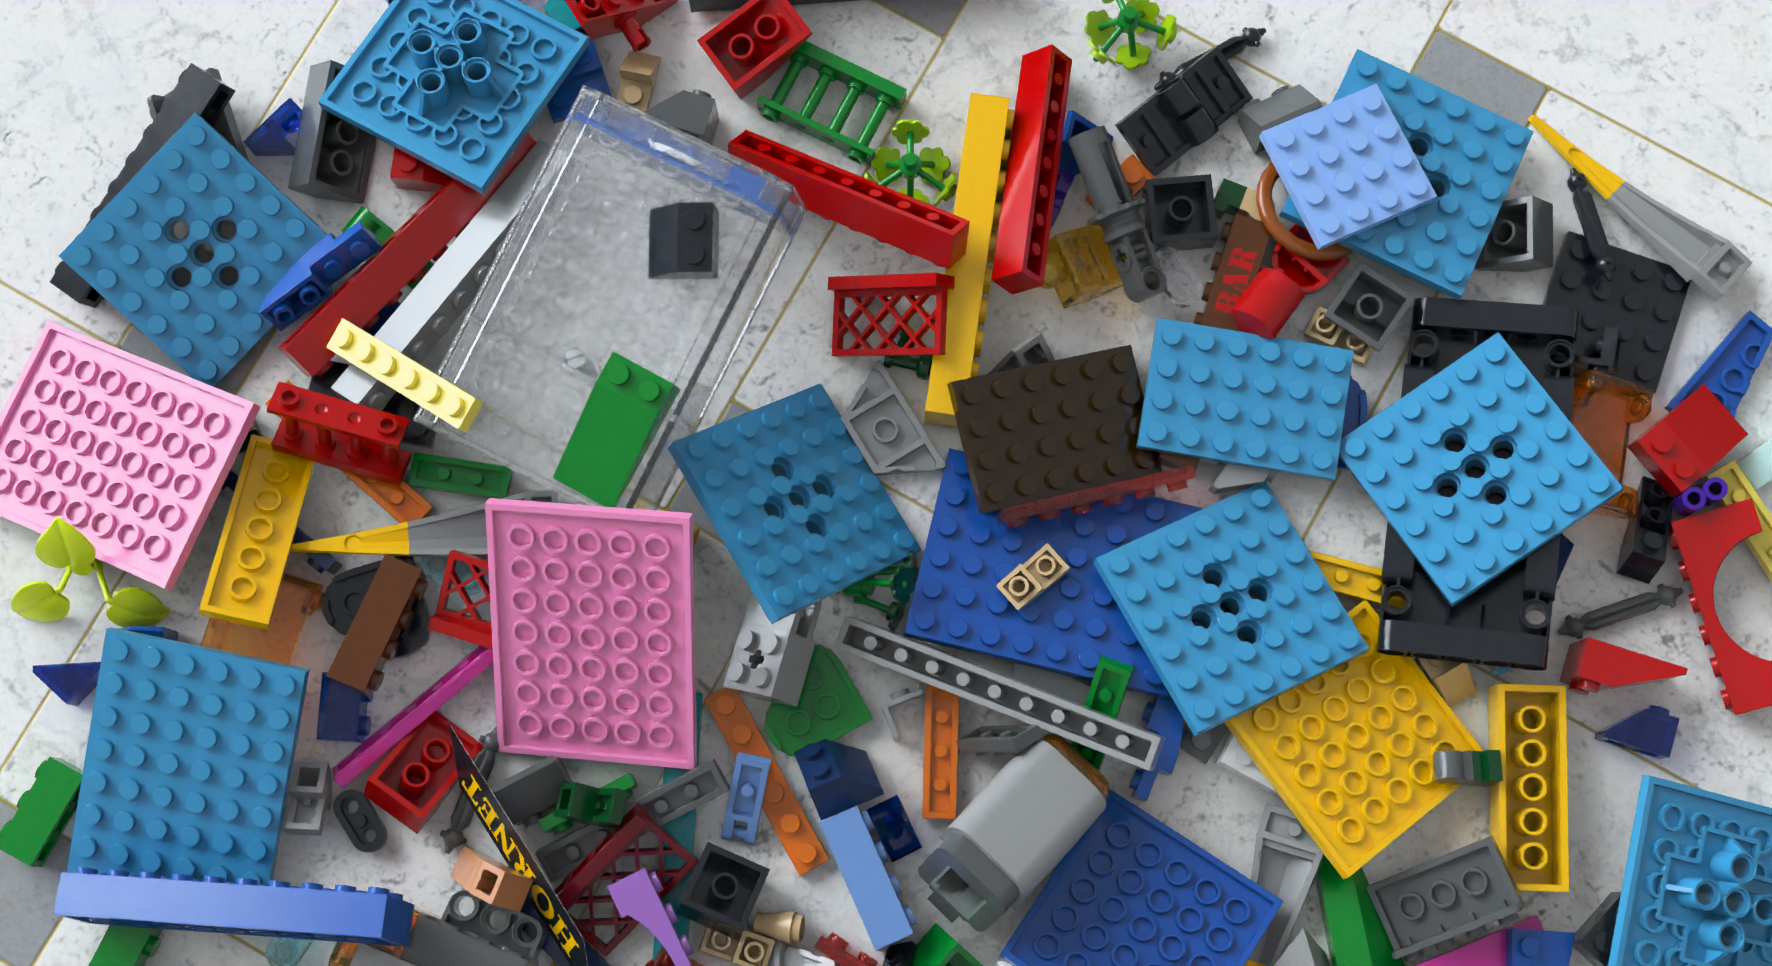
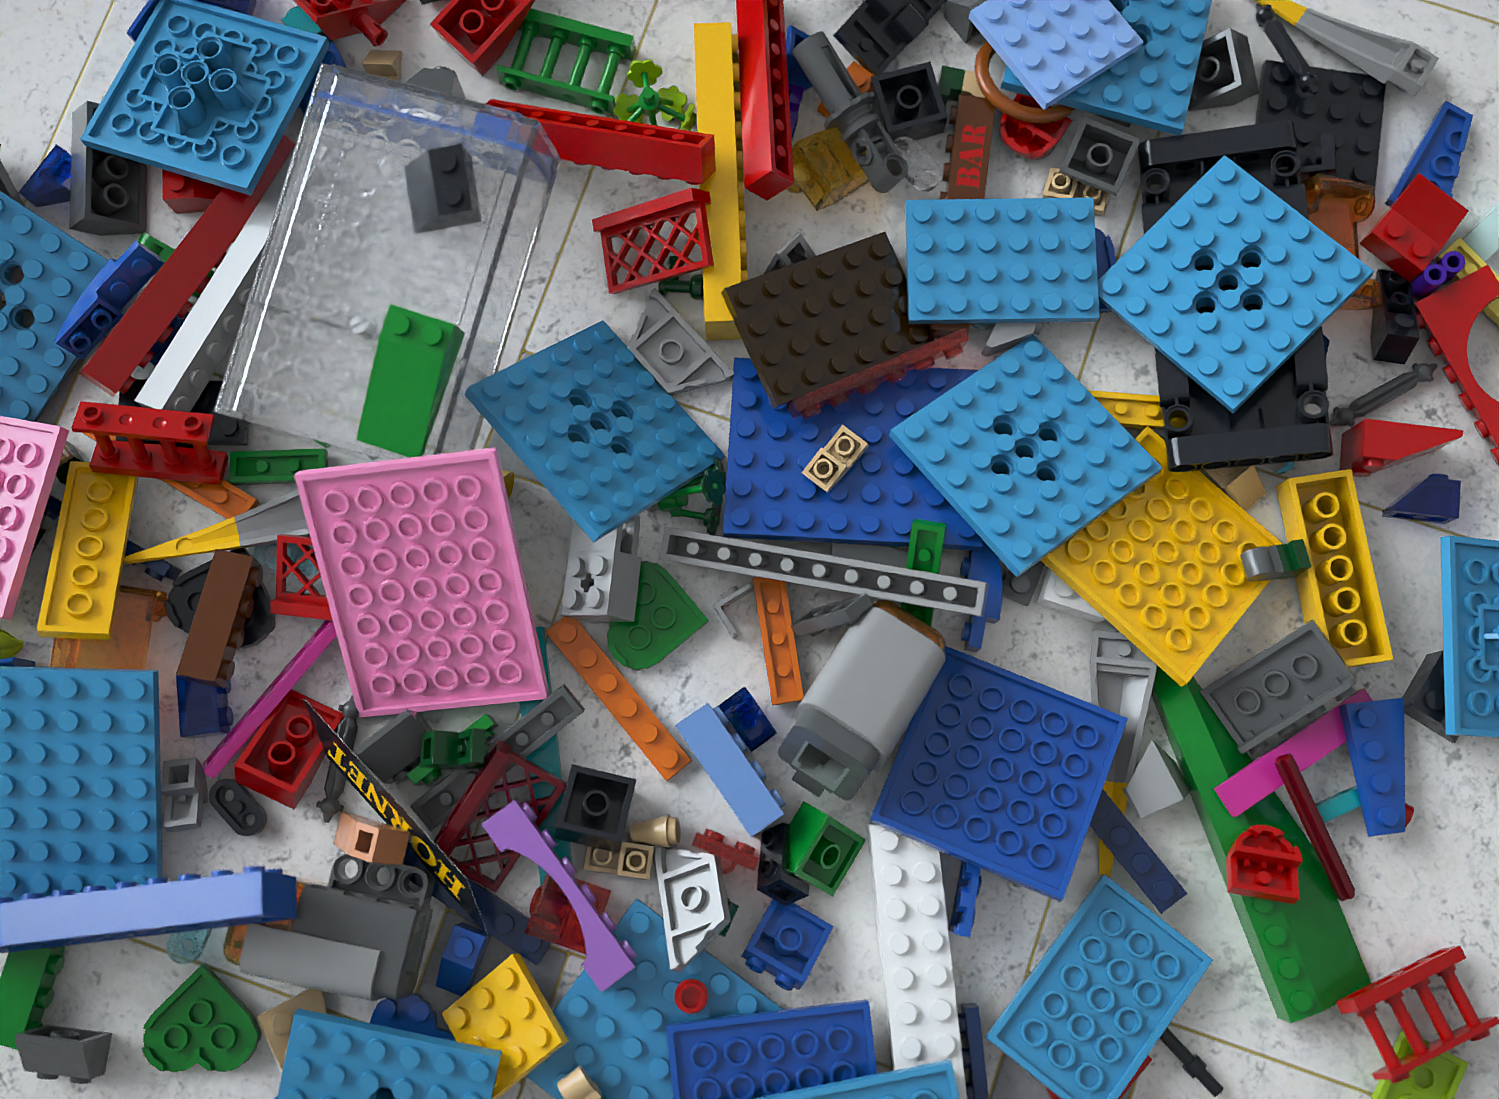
camera: 10 degrees left, 0 degrees up
light yellow plate [326,318,484,433] -> none
medium blue plate [721,752,772,846] -> none
dark blue slope [794,739,884,821] -> none
red brick [1231,268,1305,339] -> none

